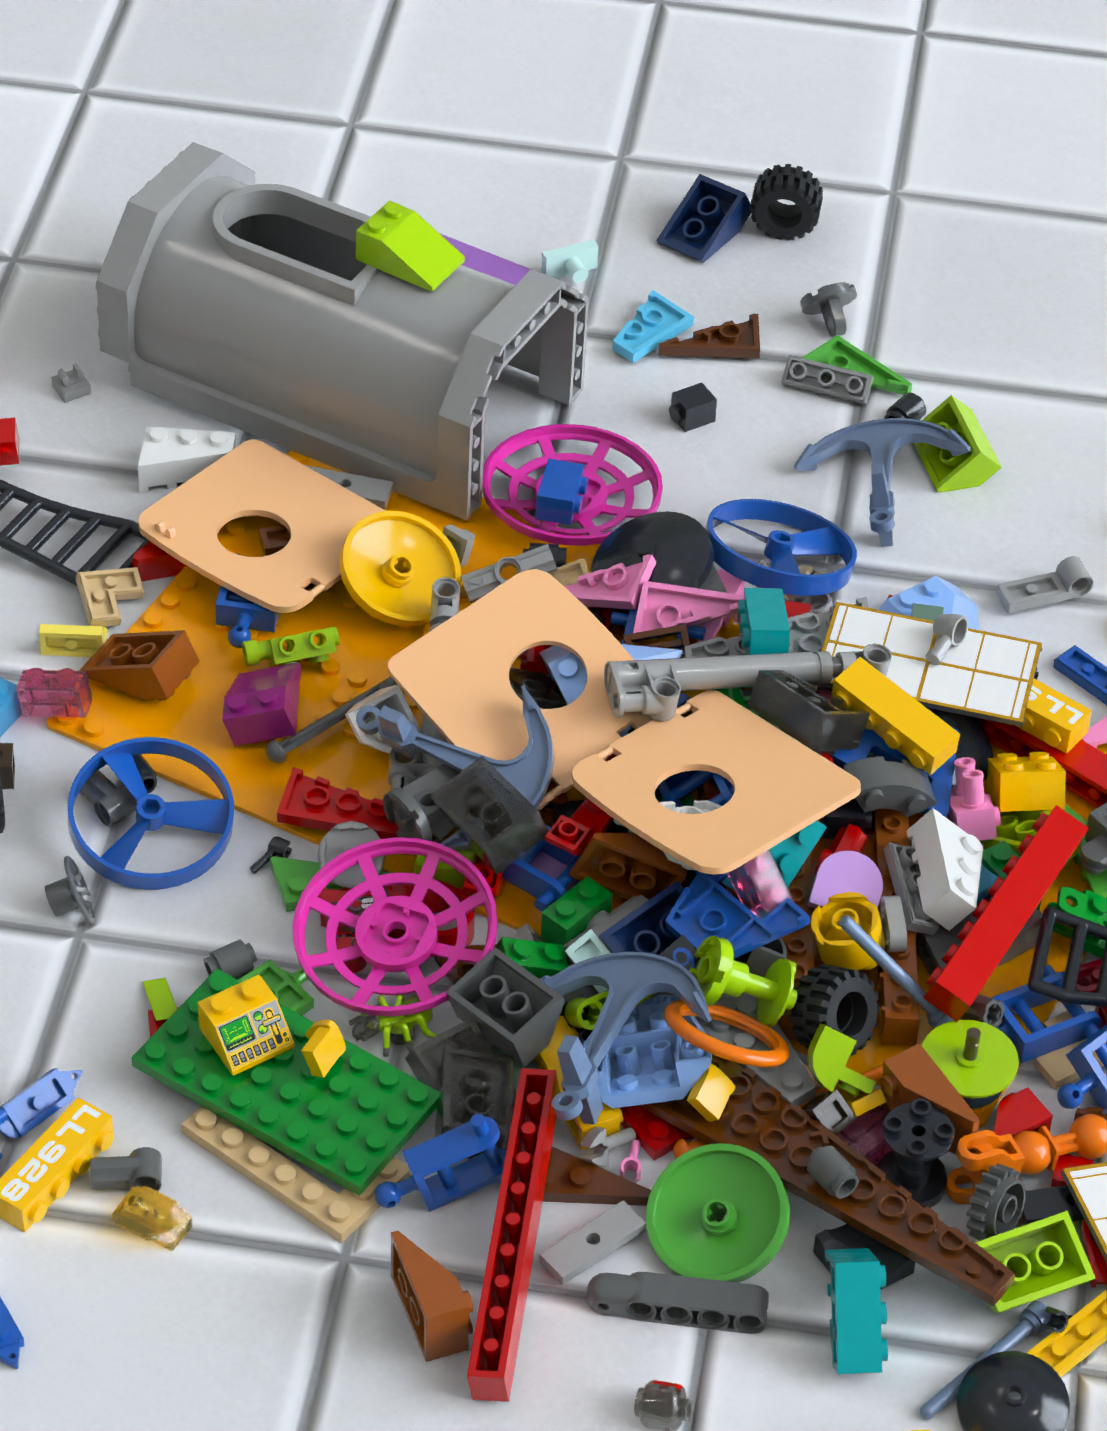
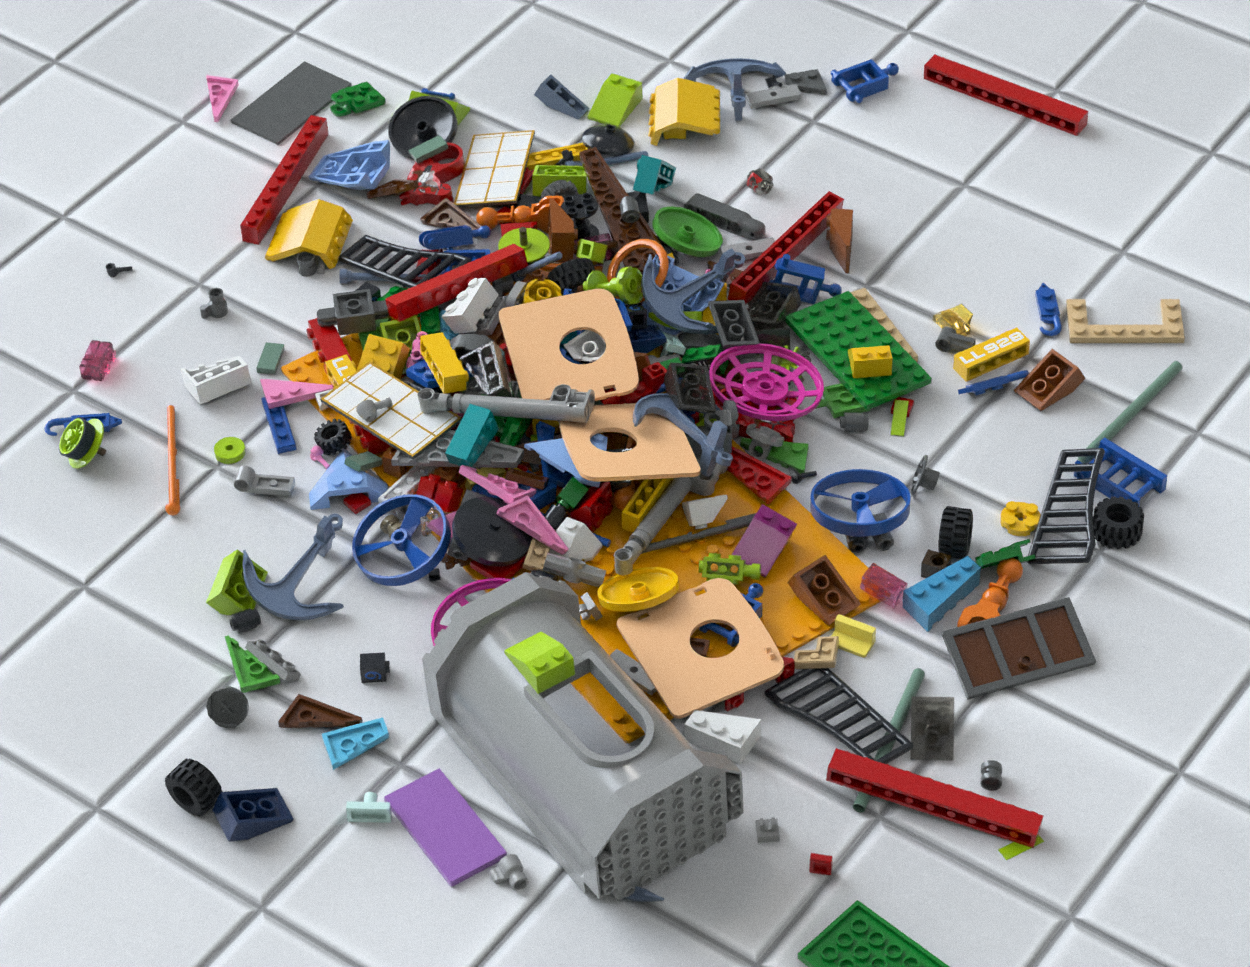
camera: 150 degrees left, 0 degrees up
yellow tile [301,1020,346,1078] -> none

